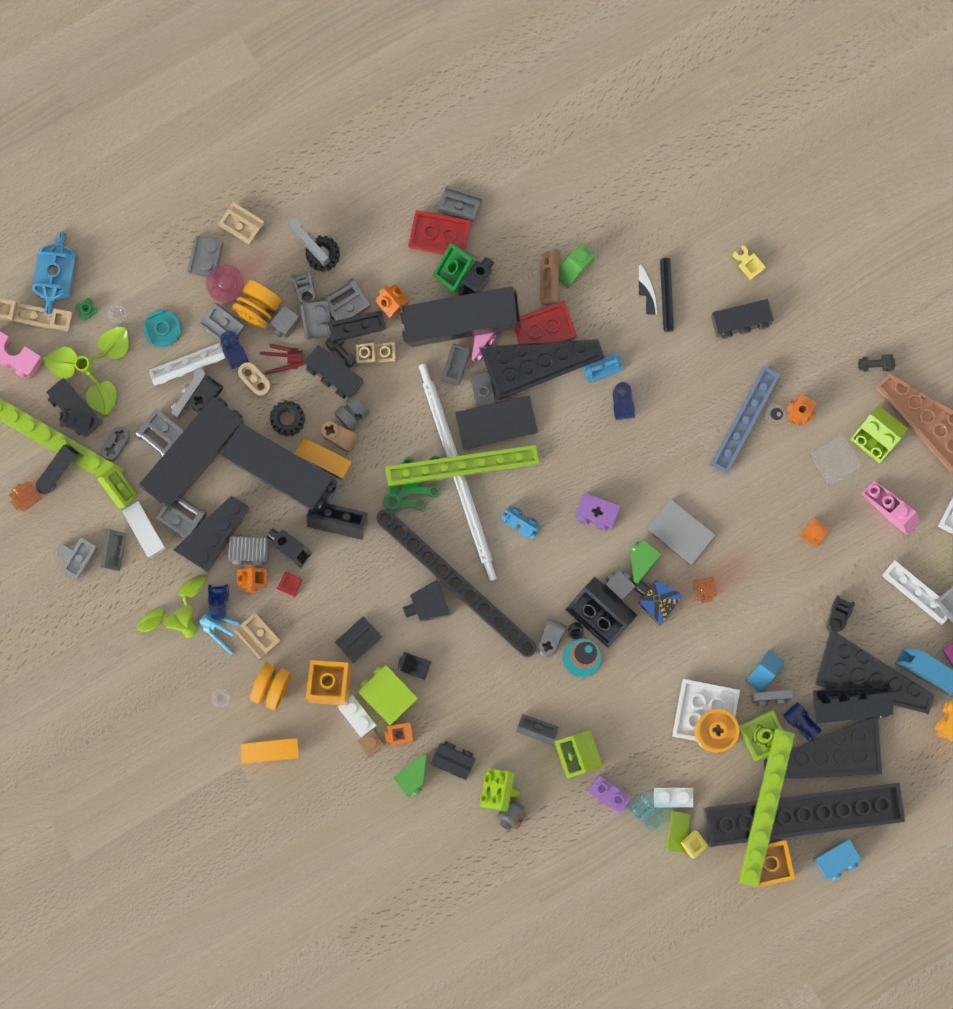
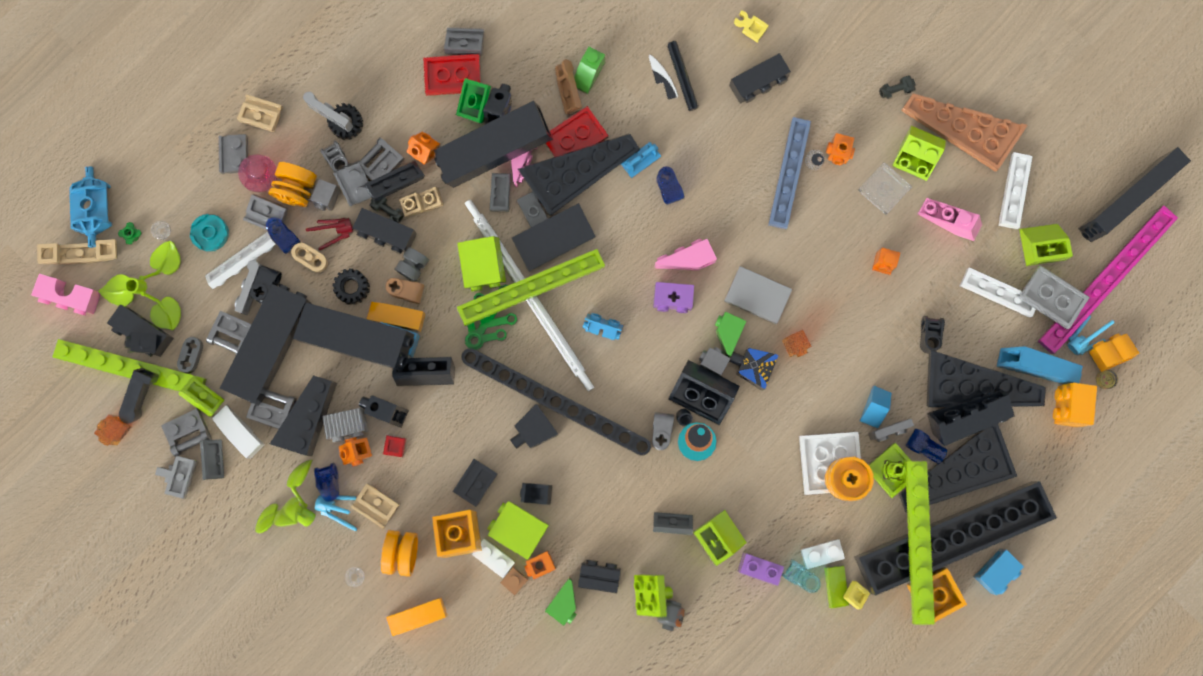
camera: 15 degrees left, 0 degrees up
none -> flat silver plate [161,409,212,457]
none -> lime brick [457,236,506,292]
none -> bright pink slope [655,239,717,271]

